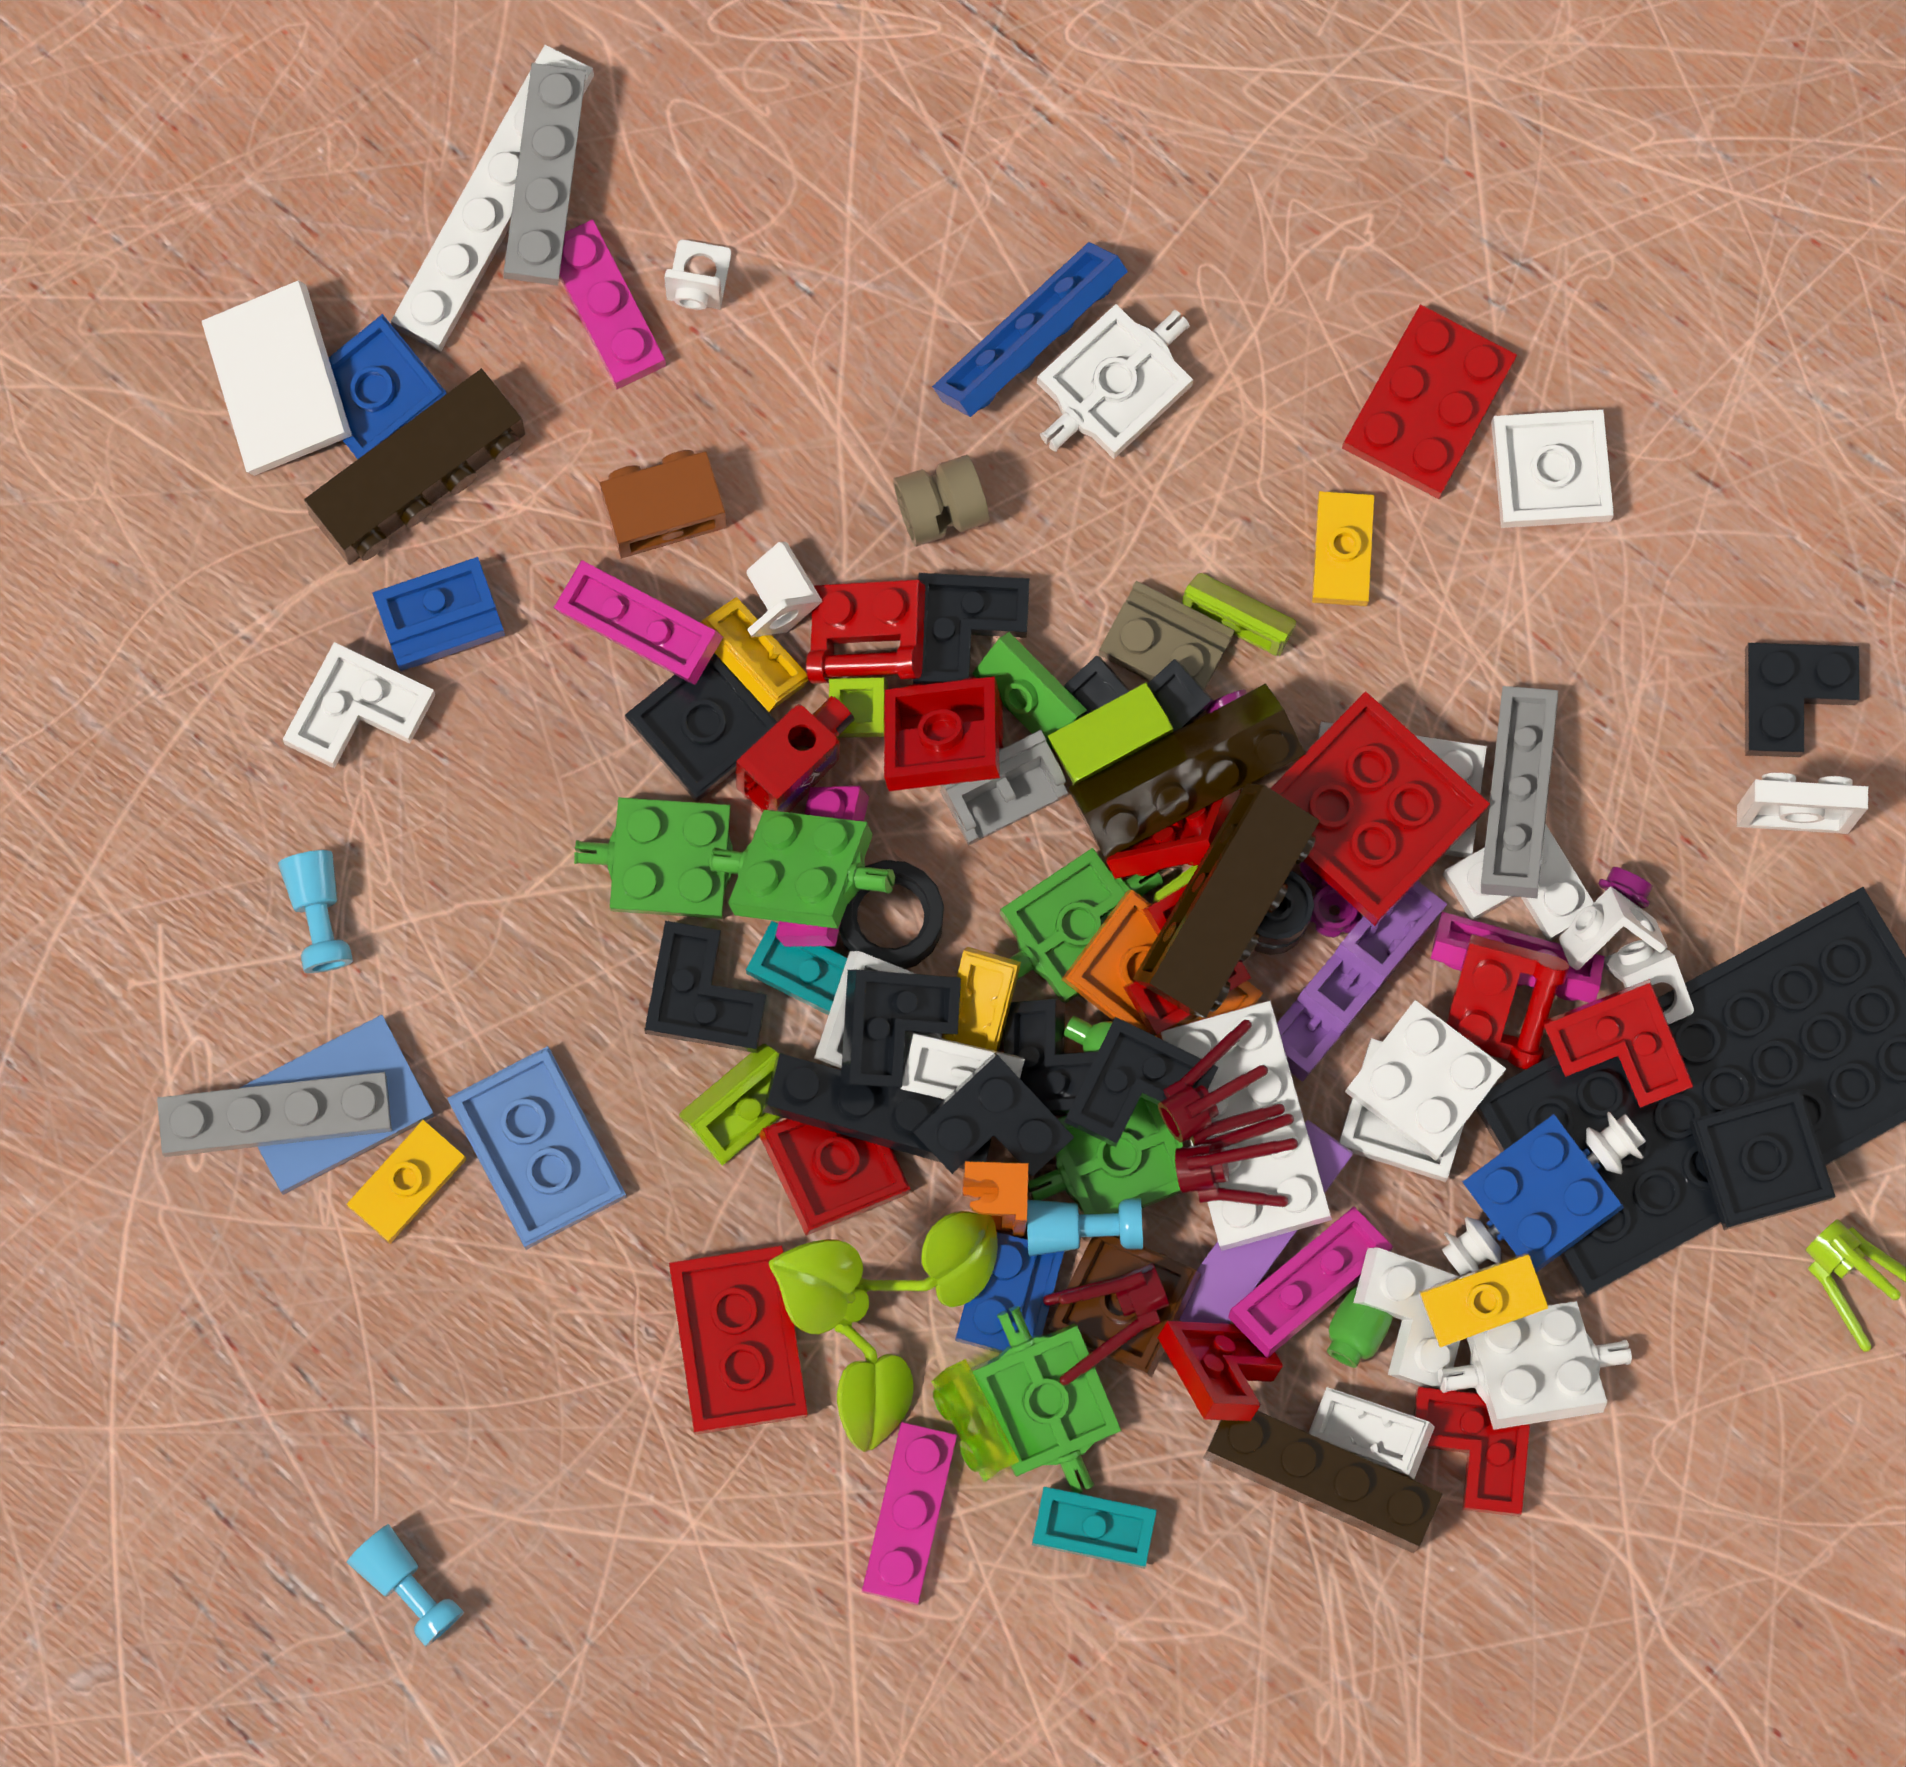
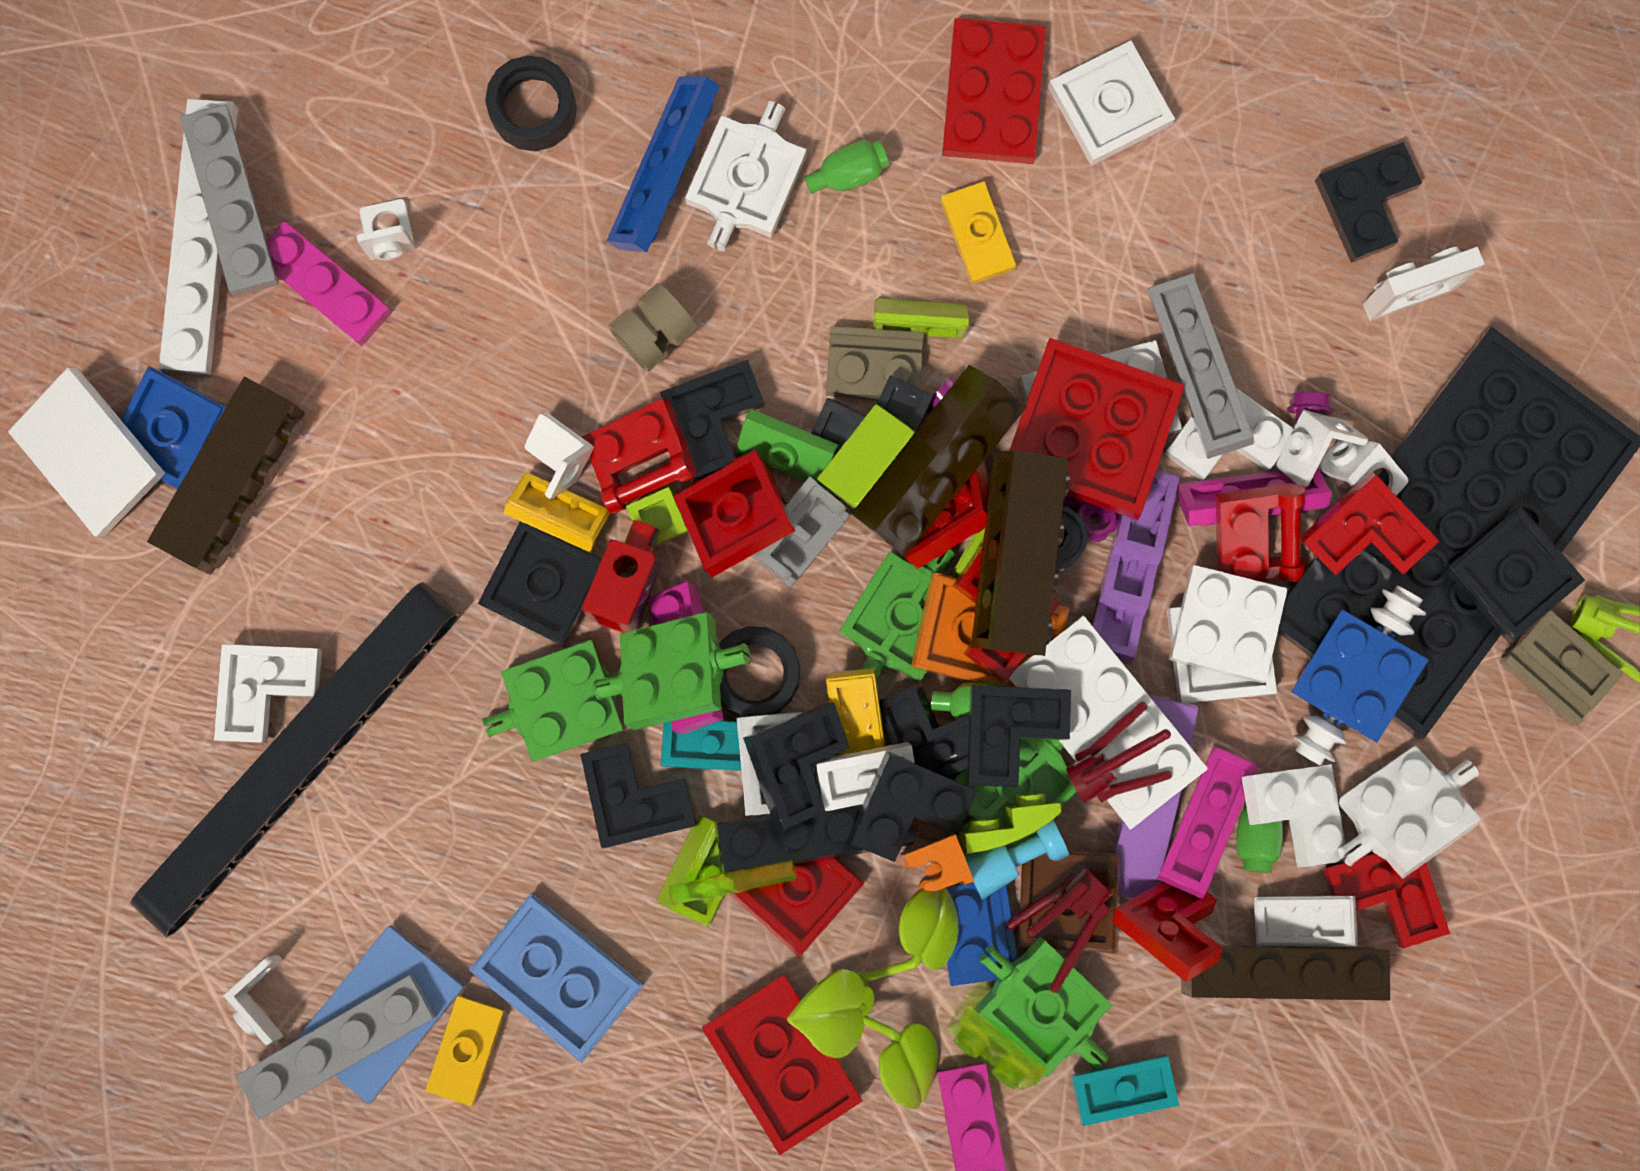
camera: 20 degrees left, 5 degrees up
medium azure piece [278,850,353,973] -> none
blue plate [372,557,505,672] -> none
dark pink plate [554,560,723,685] -> none
dark orange brick [599,450,727,559] -> none
dark red plant [1158,1020,1285,1145] -> none
yellow plate [1419,1253,1548,1347] -> none
none -> black beam [130,582,459,938]
none -> white bracket [223,955,284,1046]
none -> black tyre [485,56,577,151]
none -> clear neon green piece [668,860,797,905]
none -> bright green plant [804,140,890,194]
none -> lime slope [958,793,1061,854]
none -> dark tan plate [1500,610,1623,726]

